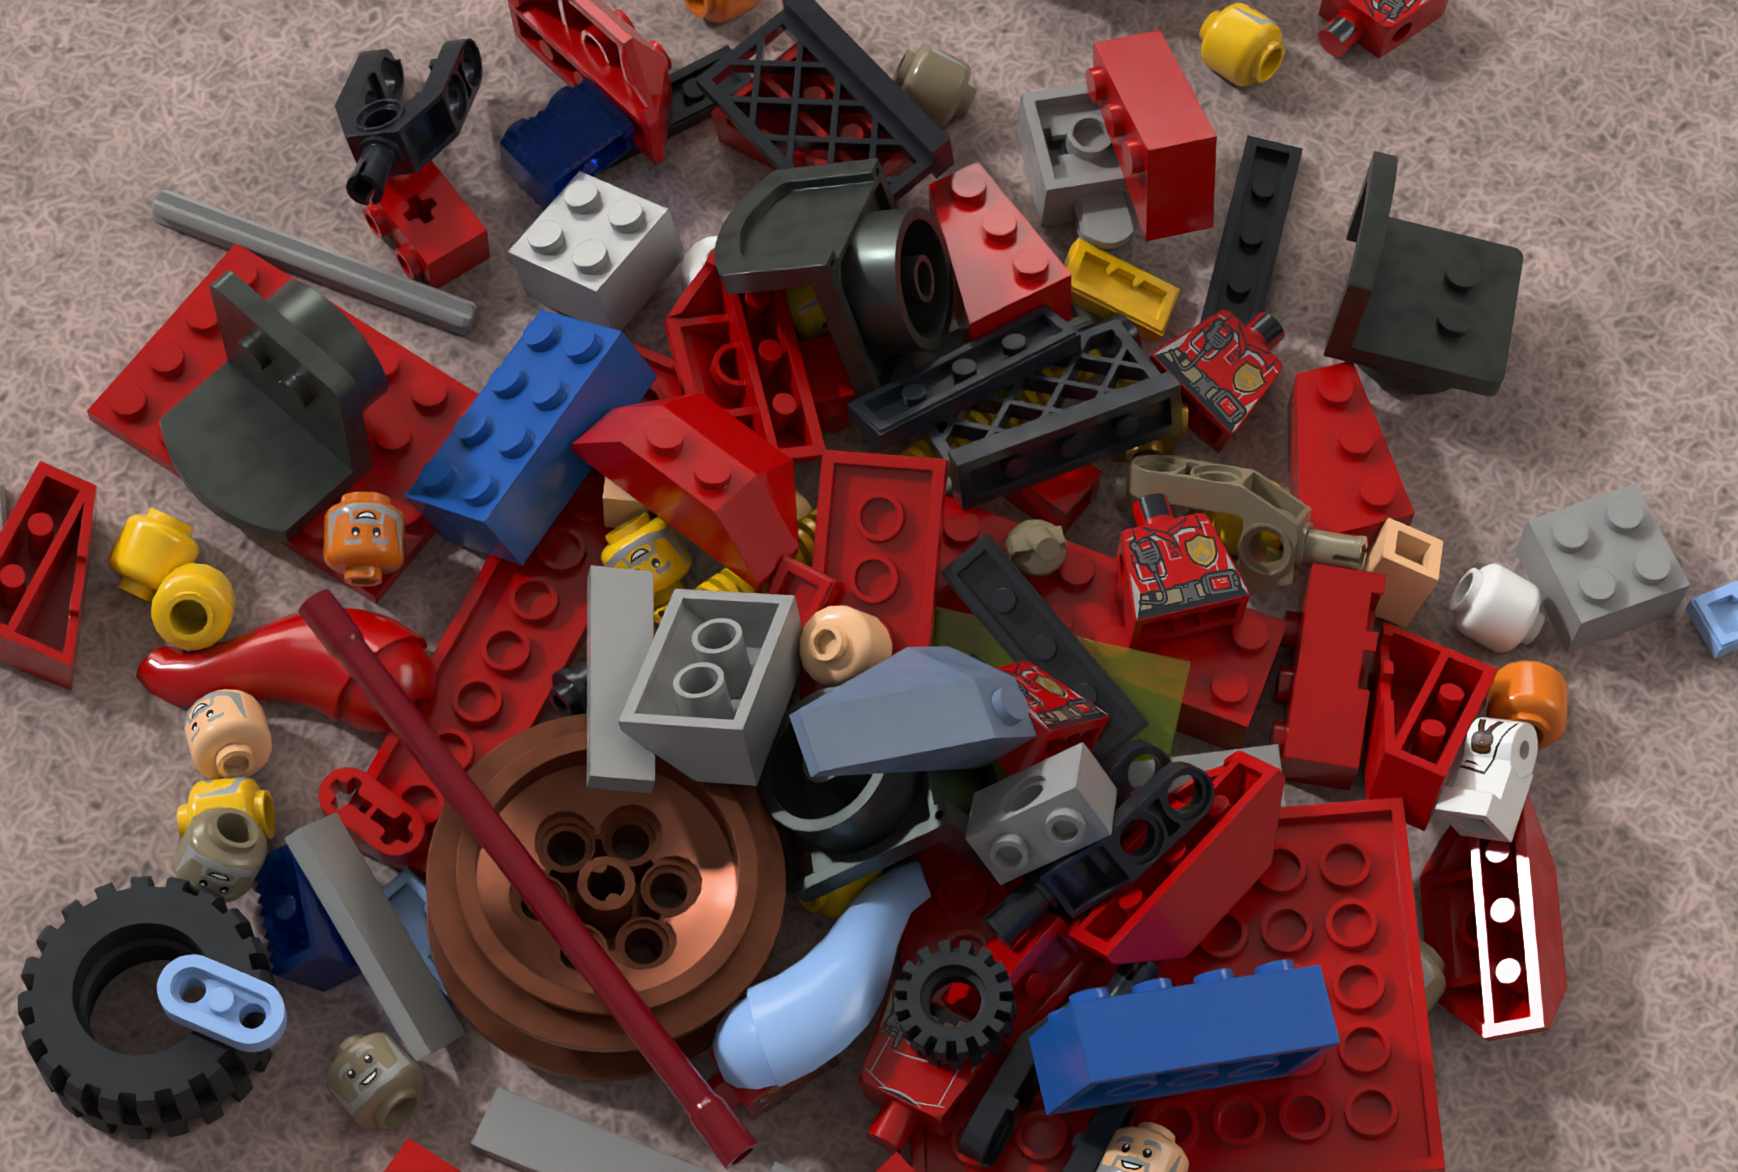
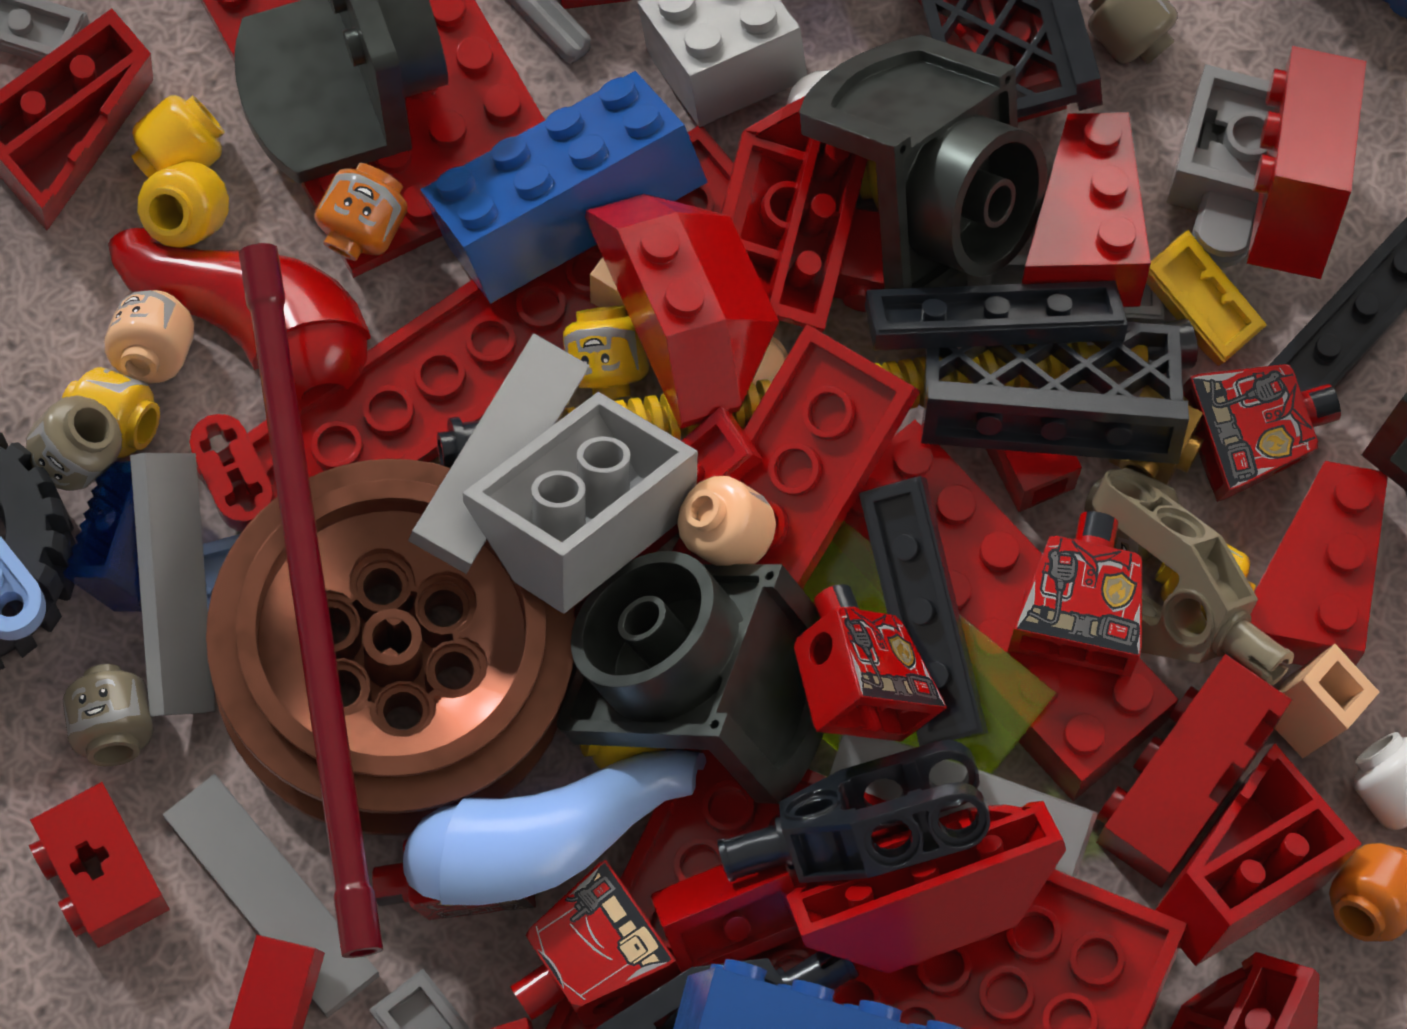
camera: 30 degrees right, 5 degrees up
sand blue wedge [789,646,1037,777] -> none
black tyre [894,940,1017,1070] -> none
light grey brick [965,742,1117,885] -> none
dark tan plate [1005,520,1067,577] -> none
white leg [1435,717,1538,843] -> none

